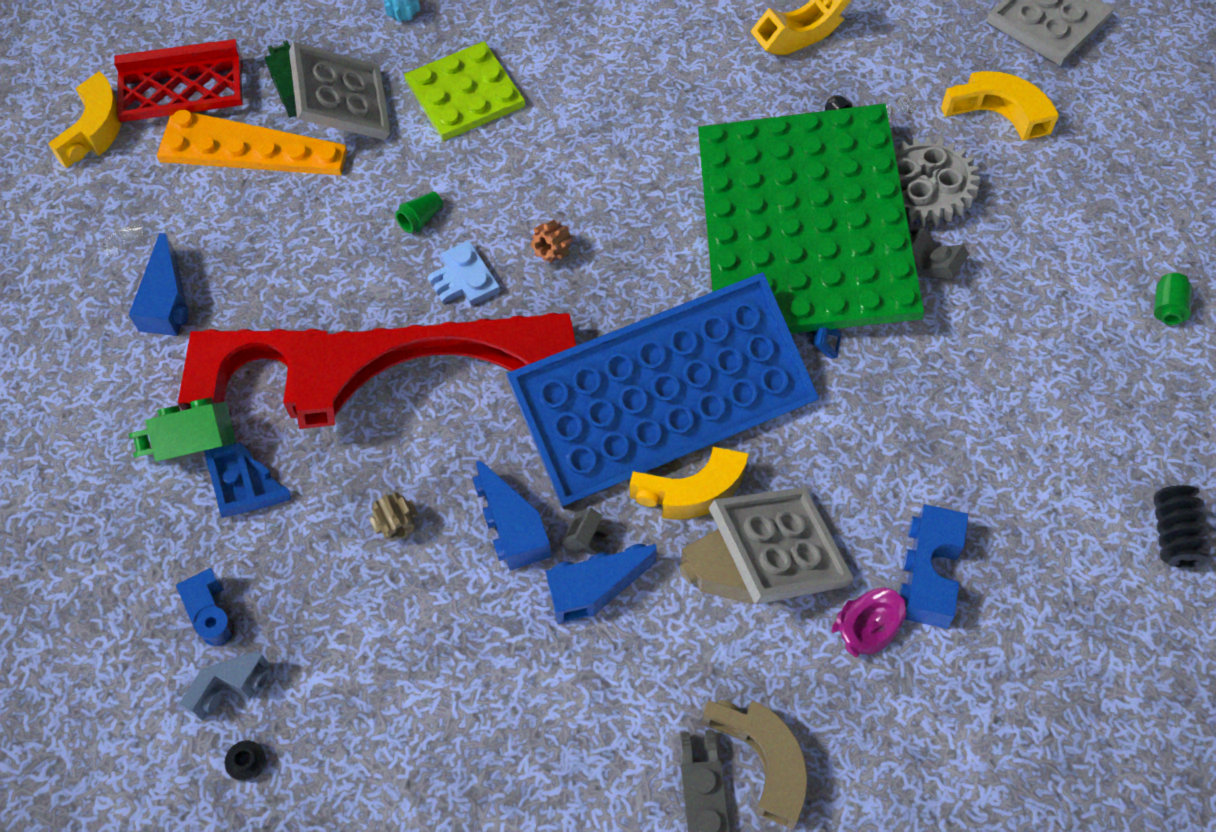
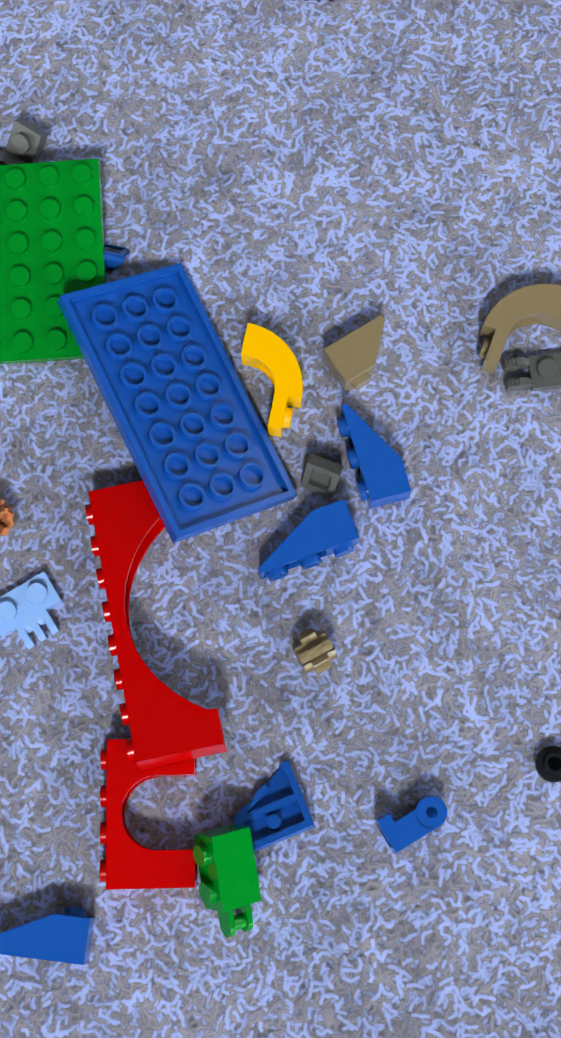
camera: 90 degrees left, 15 degrees up
sand blue slope [179,651,271,721] -> none
light grey plate [709,487,854,605] -> none
magenta hat [831,587,906,658] -> none
blue arch [899,504,969,629] -> none

